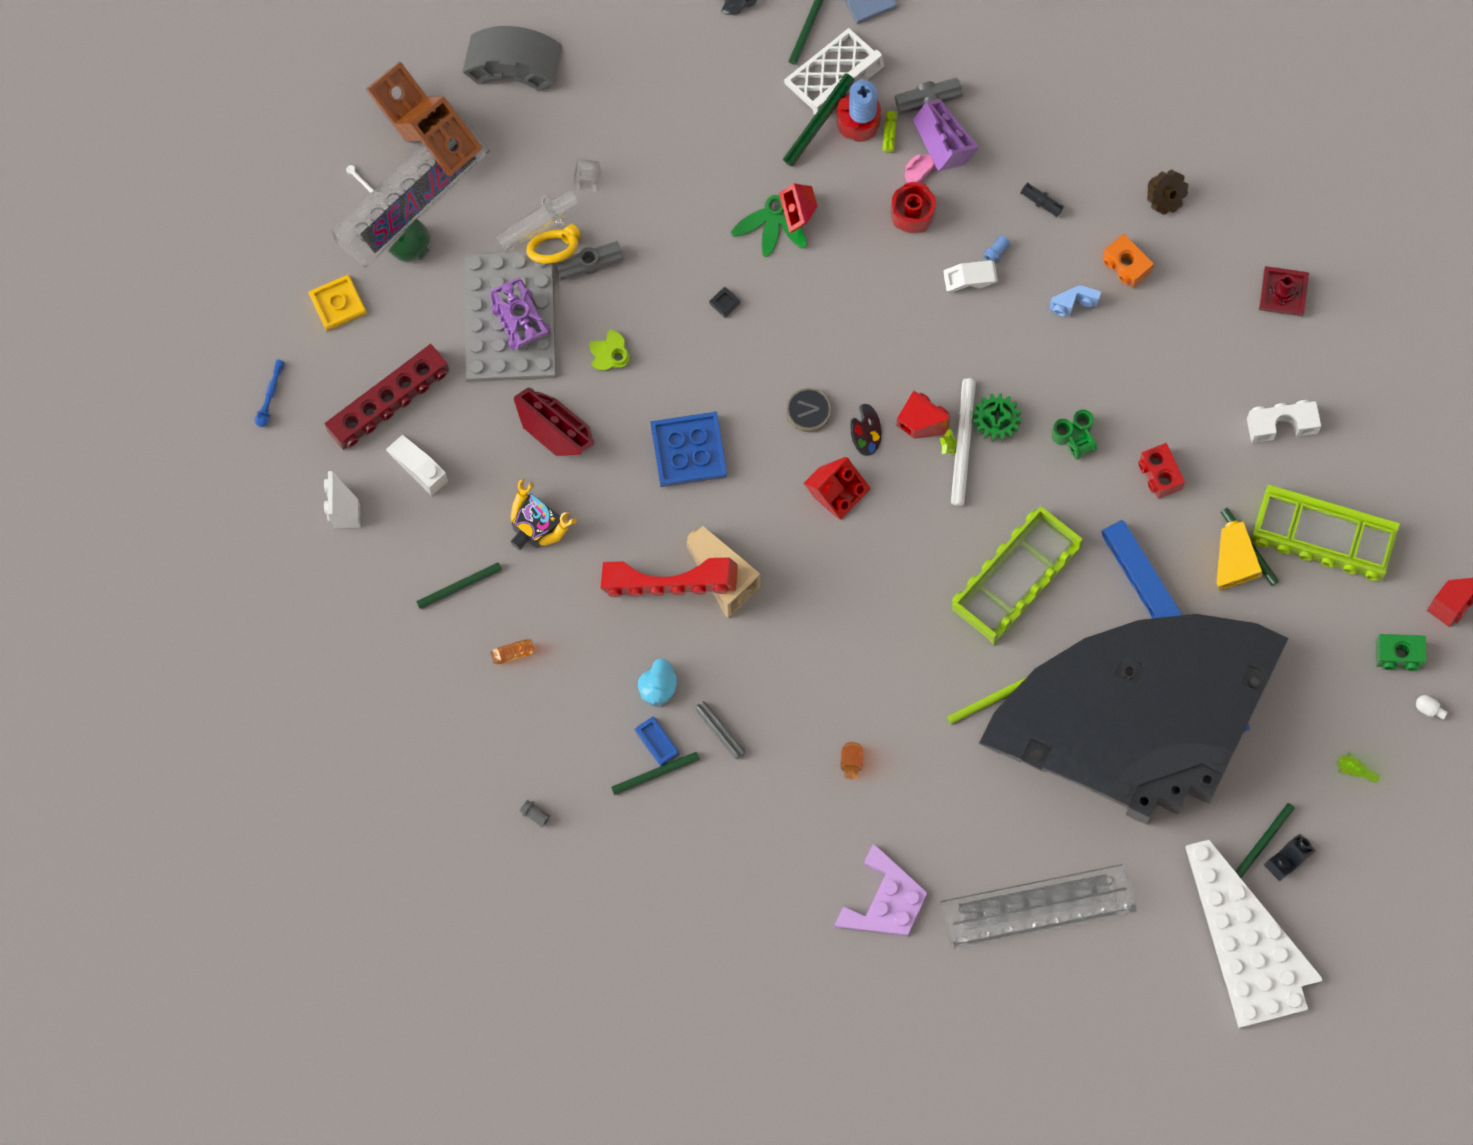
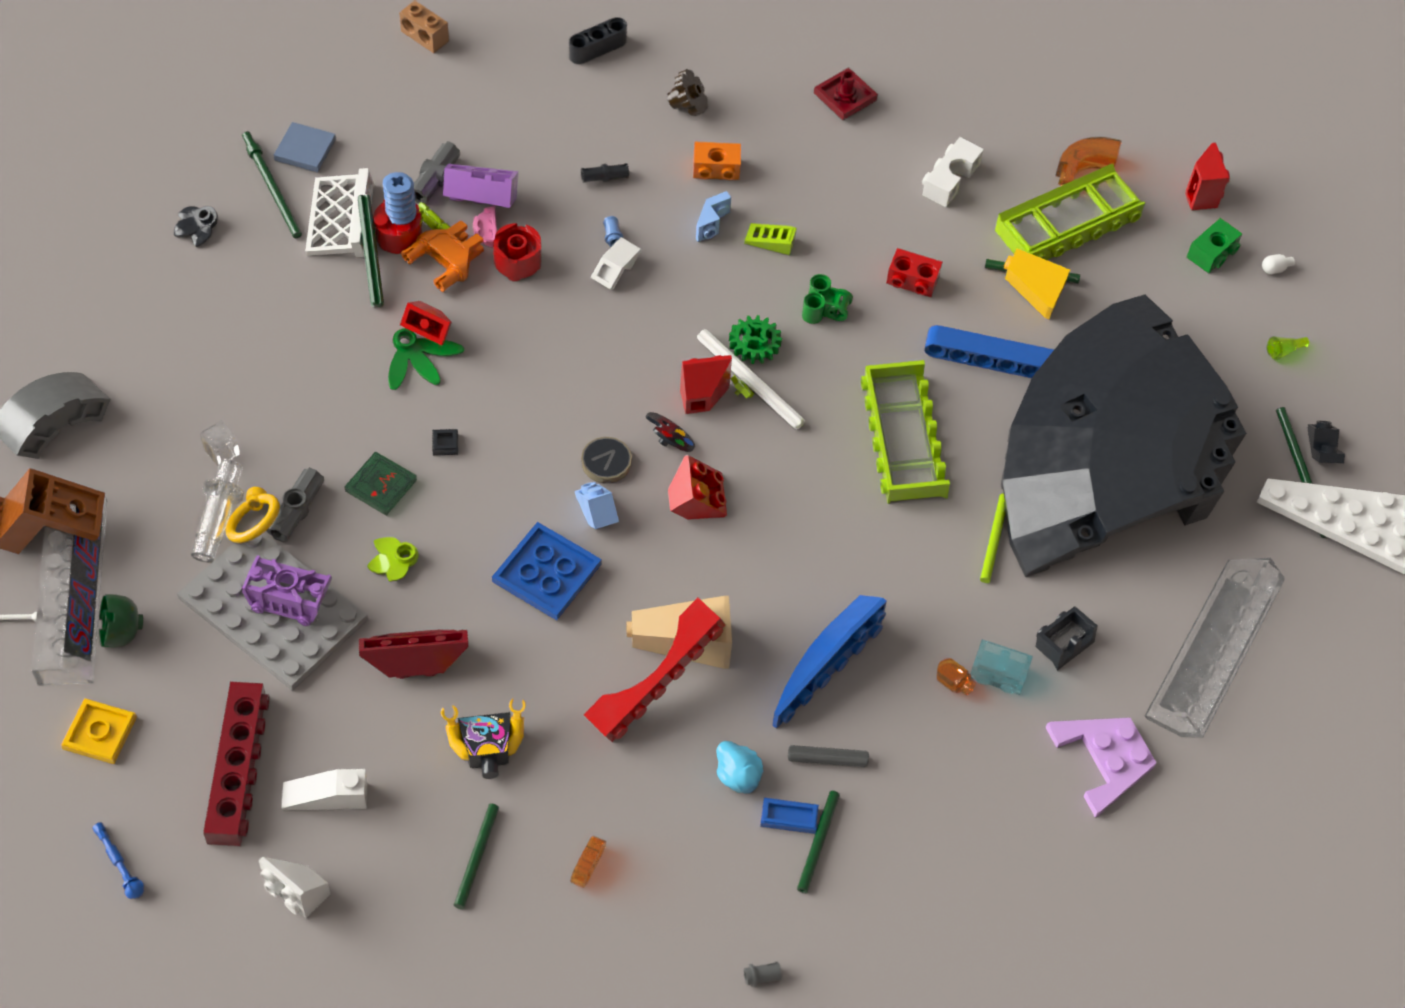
camera: 55 degrees left, 15 degrees down
none -> clear green tile [344,451,417,516]
none -> orange connector [401,220,484,292]
none -> black beam [569,17,627,64]
none -> light blue slope [575,482,619,529]
none -> lime slope [744,223,797,255]
none -> blue wedge [772,595,887,729]
none -> clear light blue brick [969,639,1033,695]
none -> black window [1035,606,1098,671]
none -> clear orange arch [1055,137,1122,186]

